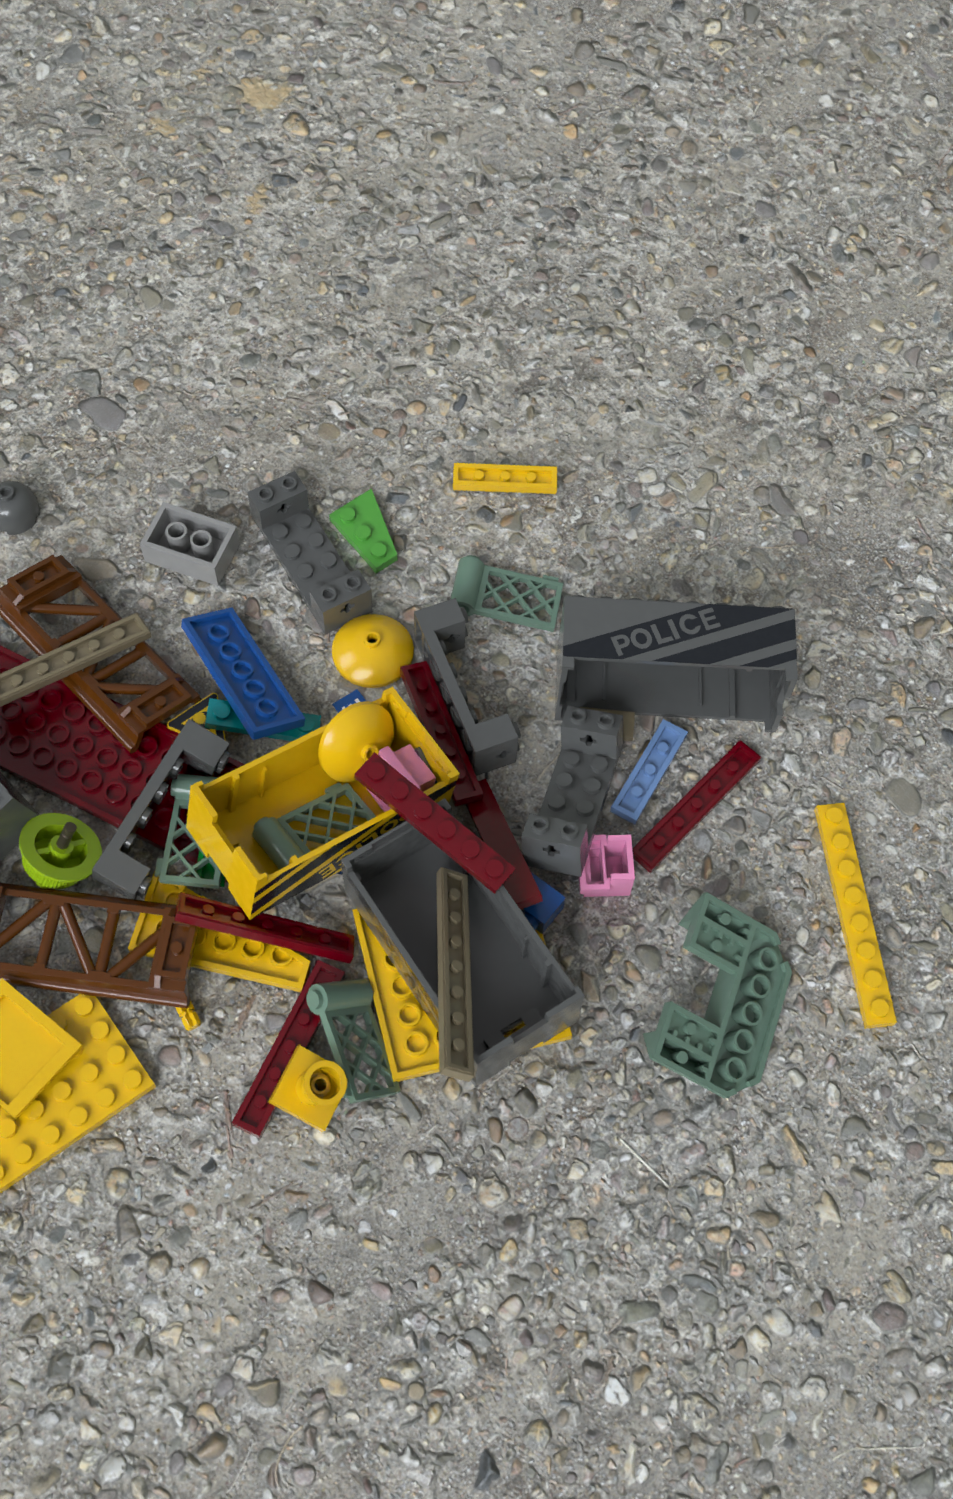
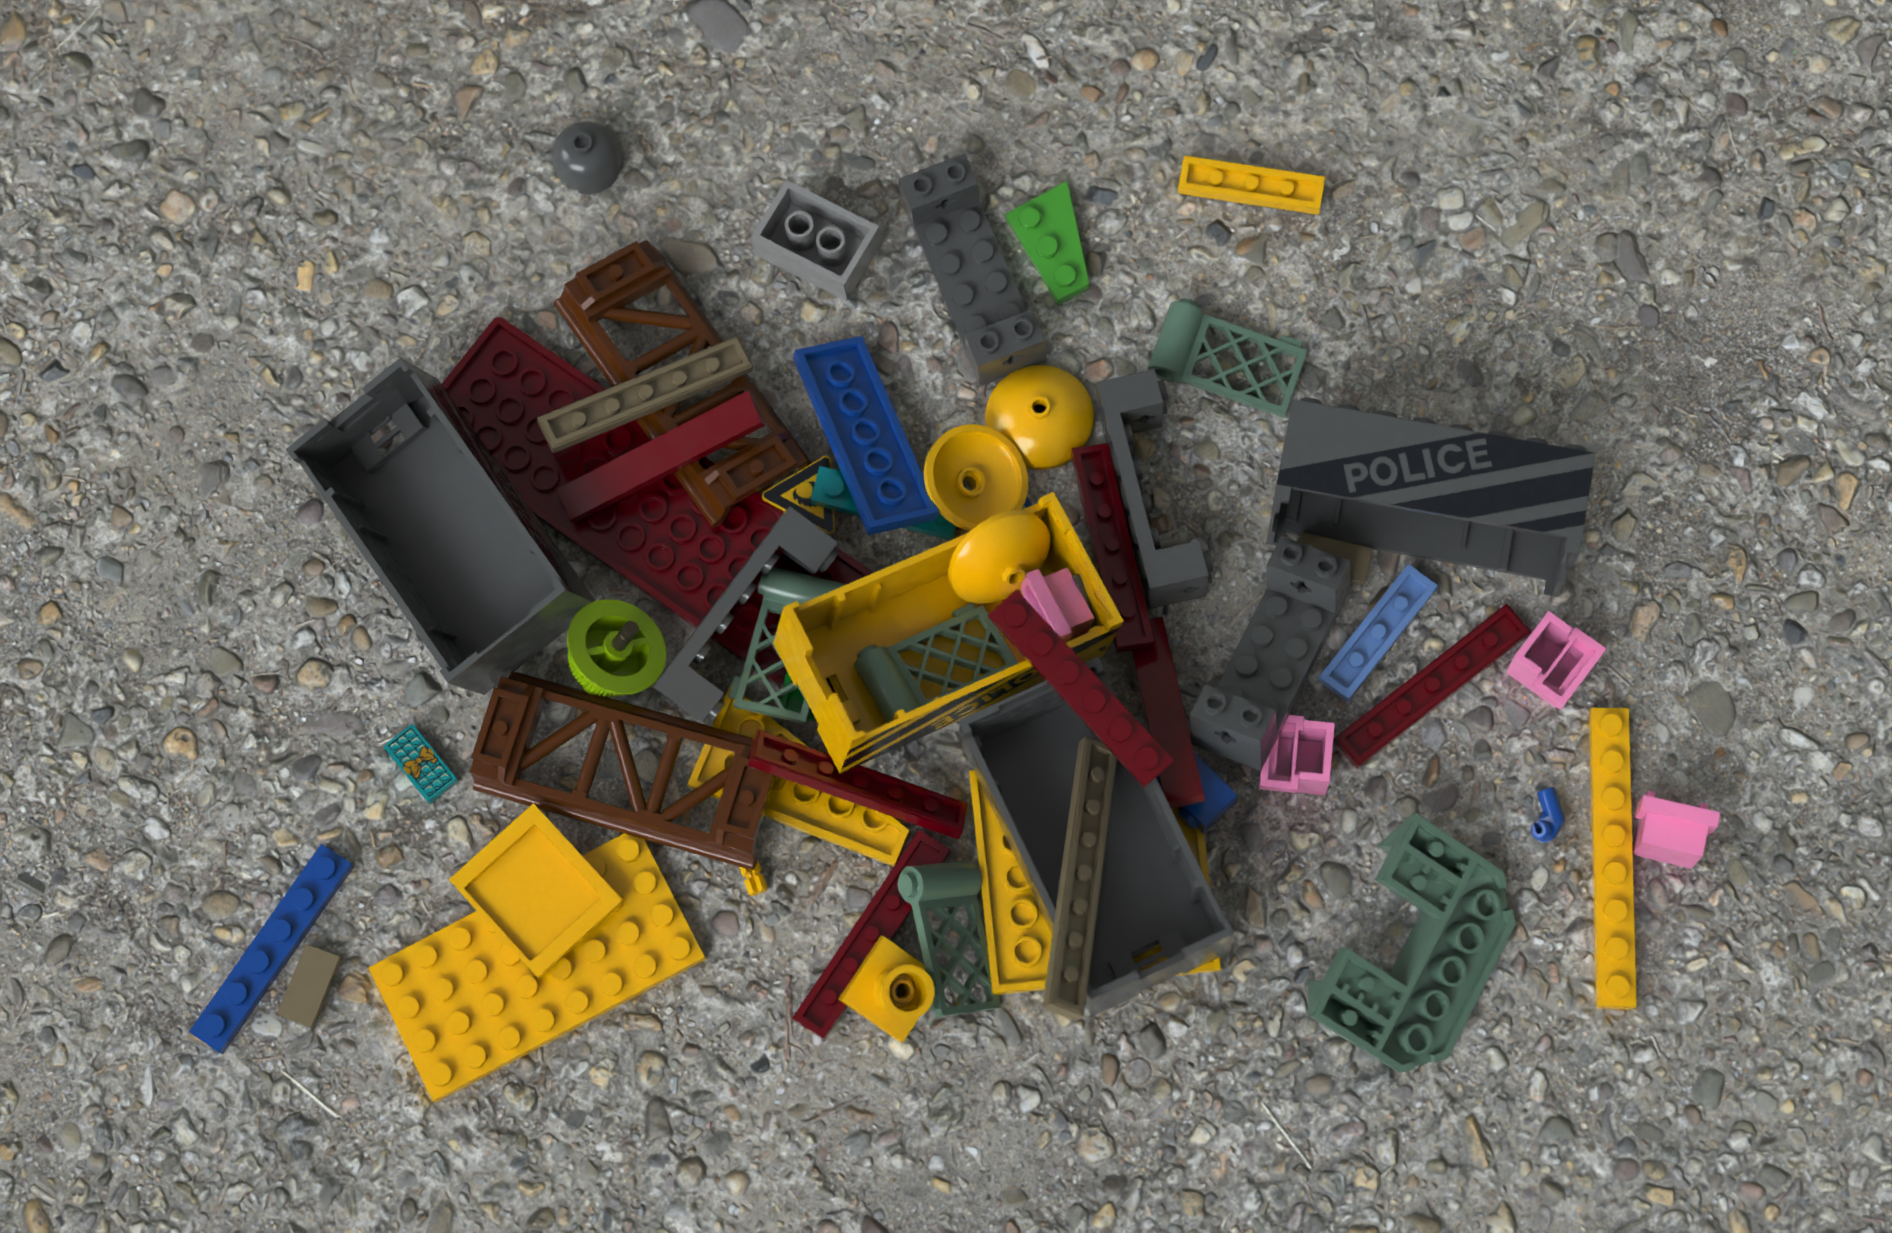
camera: 20 degrees right, 10 degrees up
none -> dark red tile [557,391,766,523]
none -> yellow dish [924,424,1029,531]
none -> bright pink plate [1506,611,1607,710]
none -> blue arm [1531,787,1565,843]
none -> bright pink plate [1633,791,1720,869]

